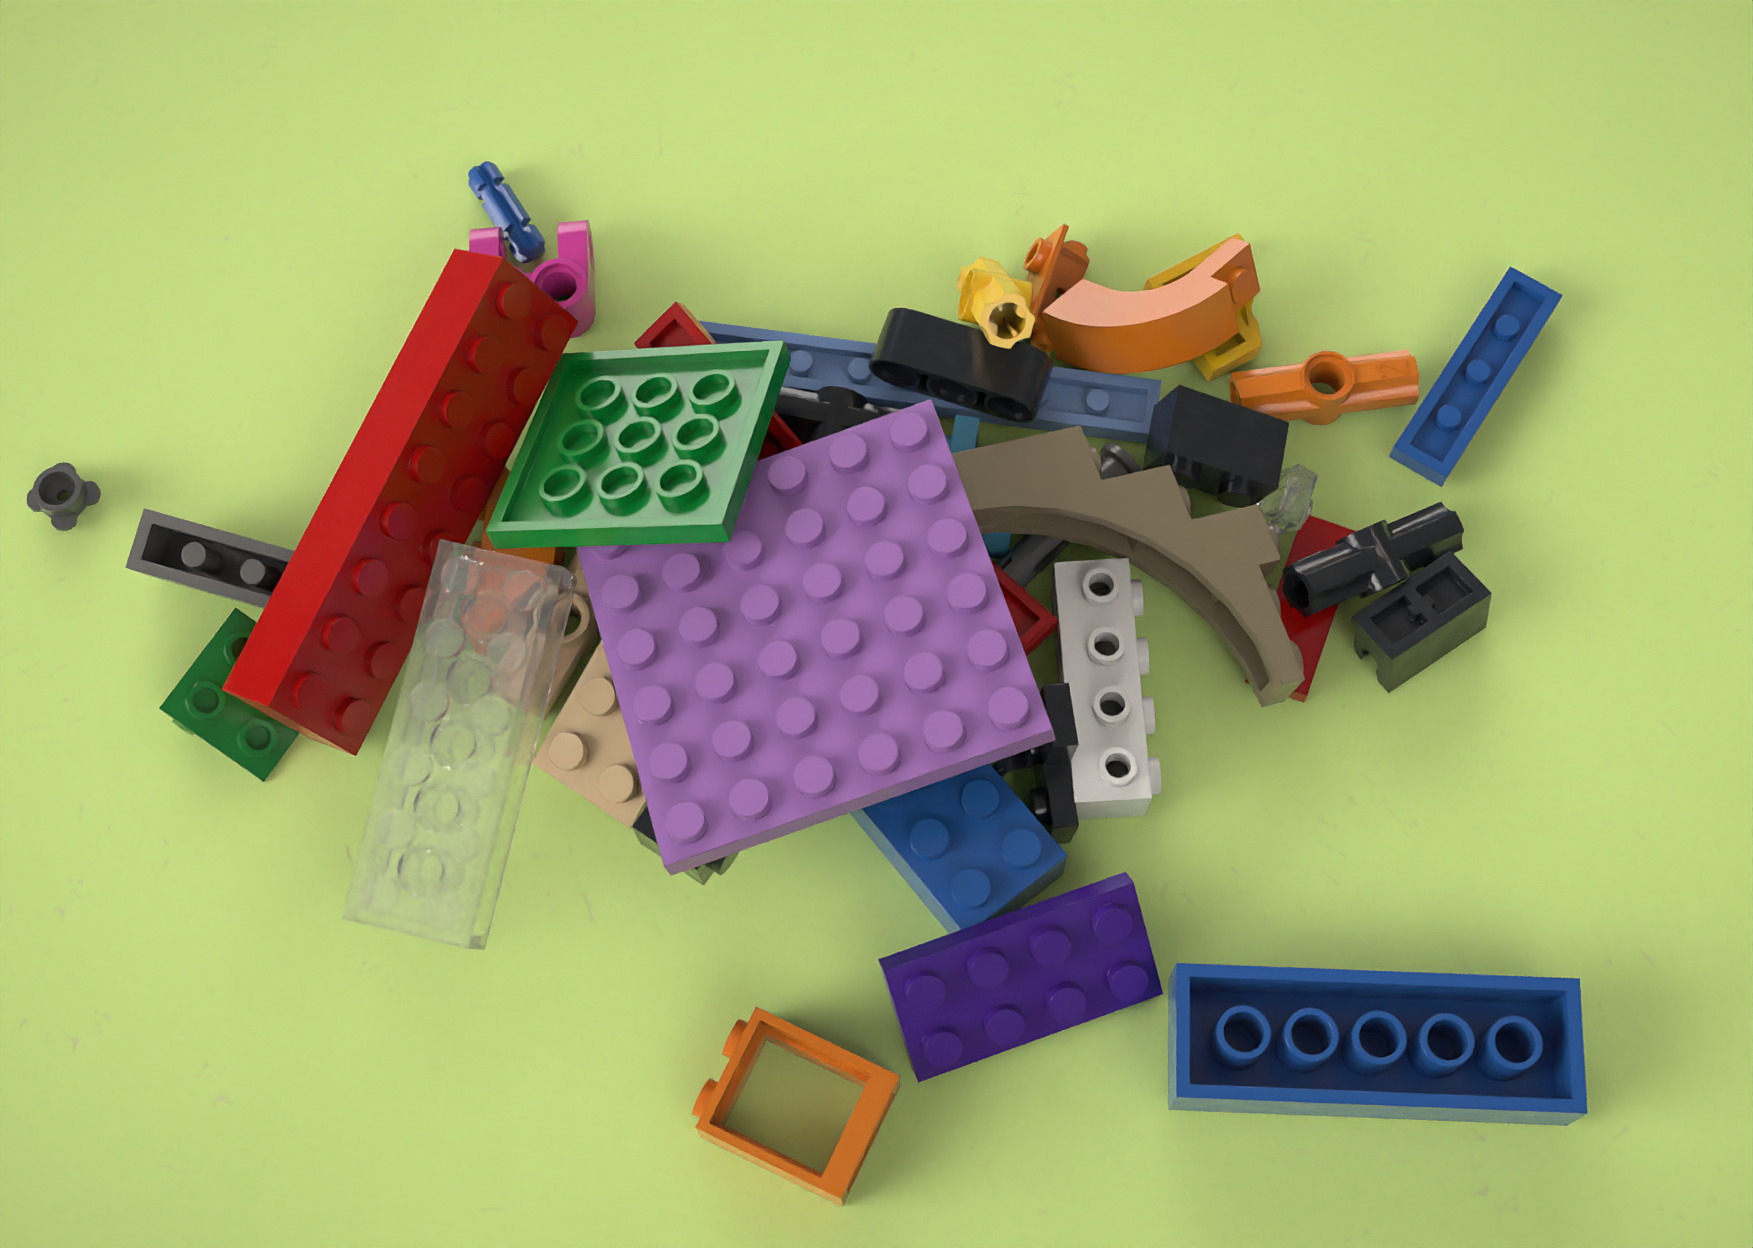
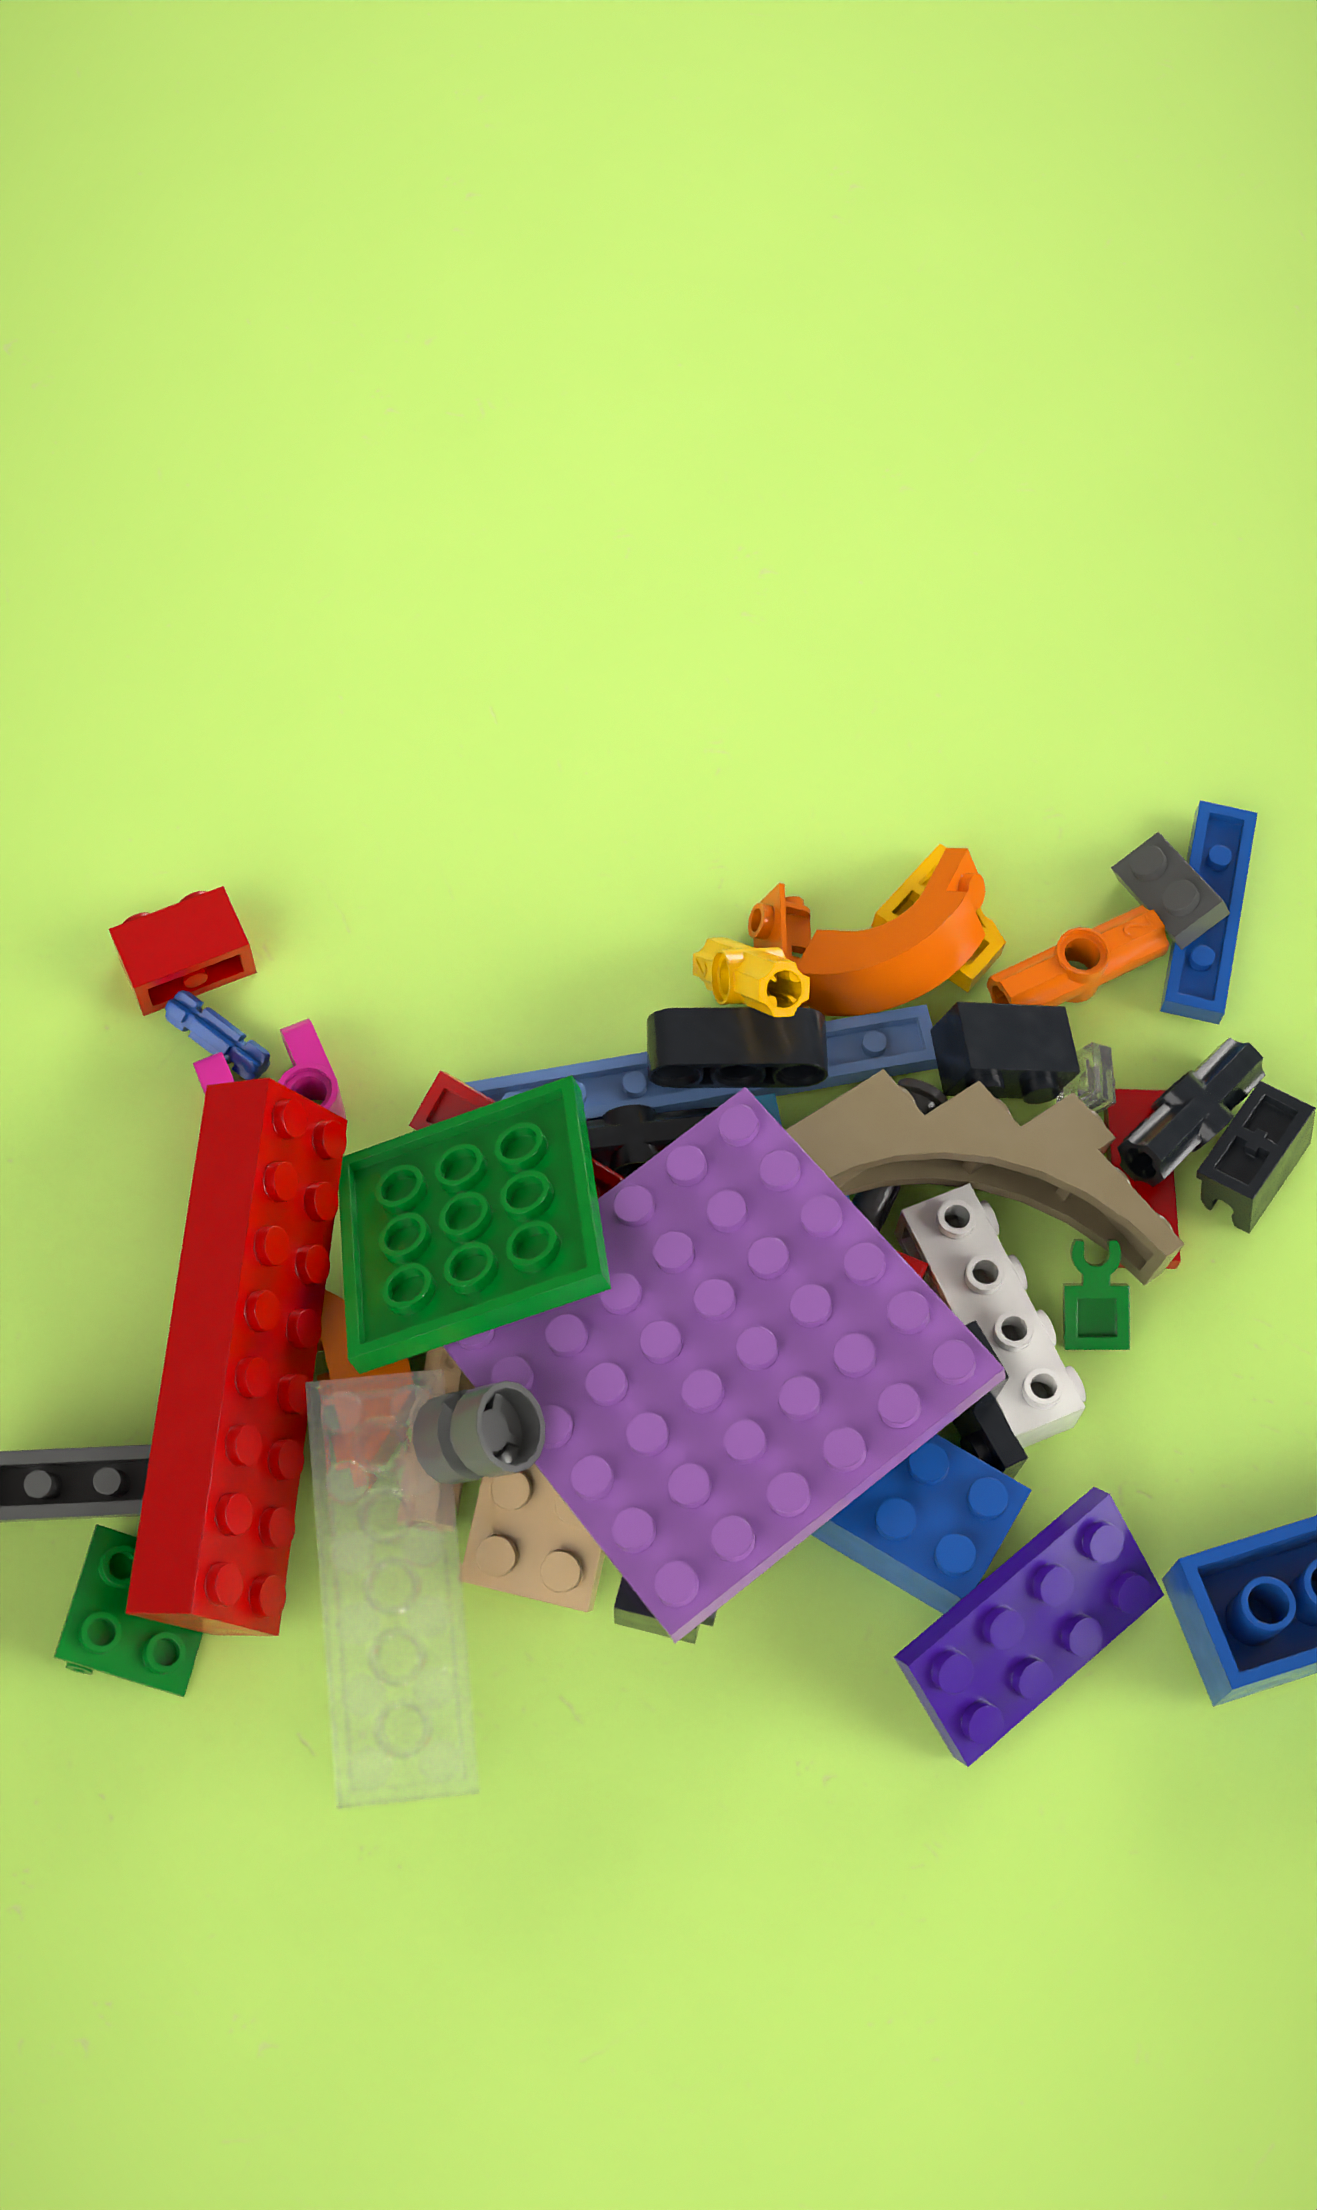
camera: 25 degrees left, 5 degrees down
orange window [692,1007,900,1207] -> none
none -> red brick [109,886,257,1016]
none -> dark grey wheel [413,1381,545,1485]
none -> green plate [1063,1239,1130,1350]
none -> dark grey plate [1111,832,1230,950]

